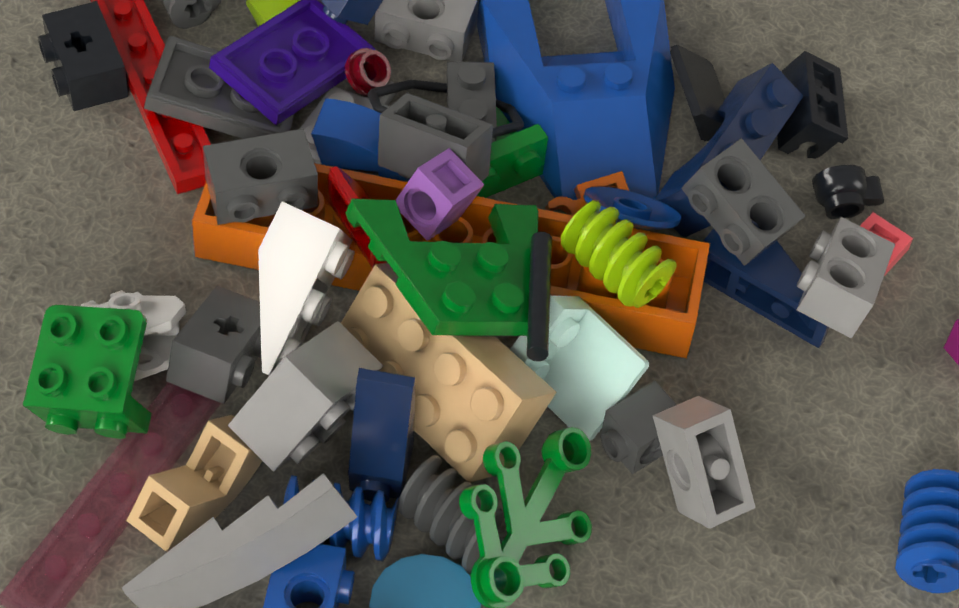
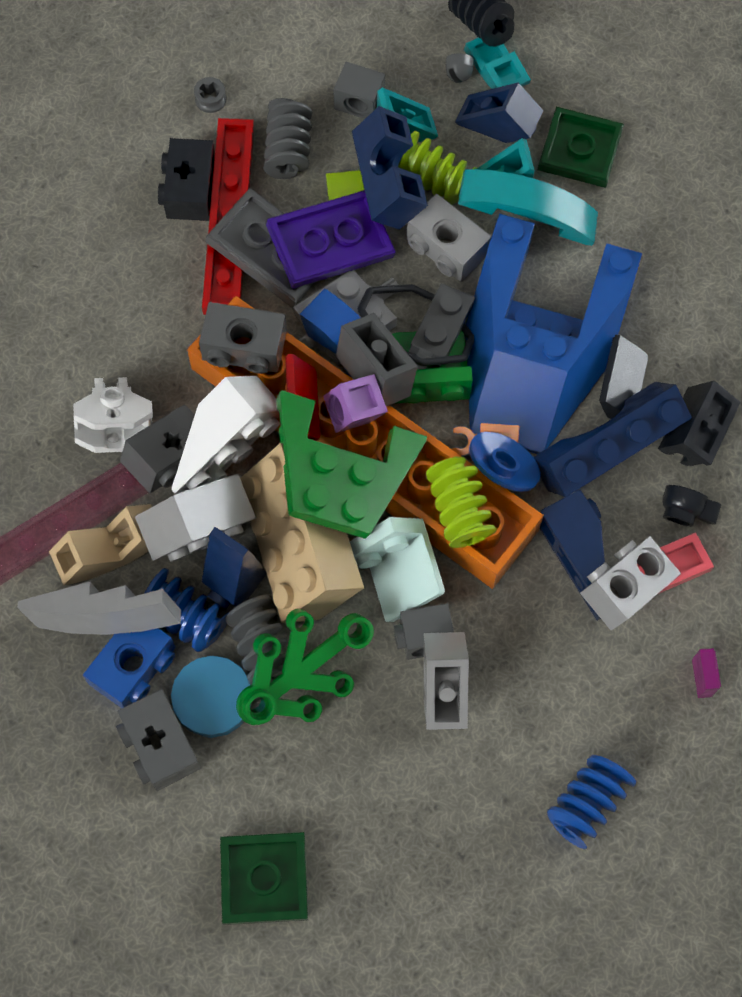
camera: 30 degrees right, 15 degrees up
green bracket [23,305,152,439] -> none
dark red plate [345,48,391,96] -> none
black bar [527,232,552,361] -> none
dark grey brick [681,138,805,266] -> none

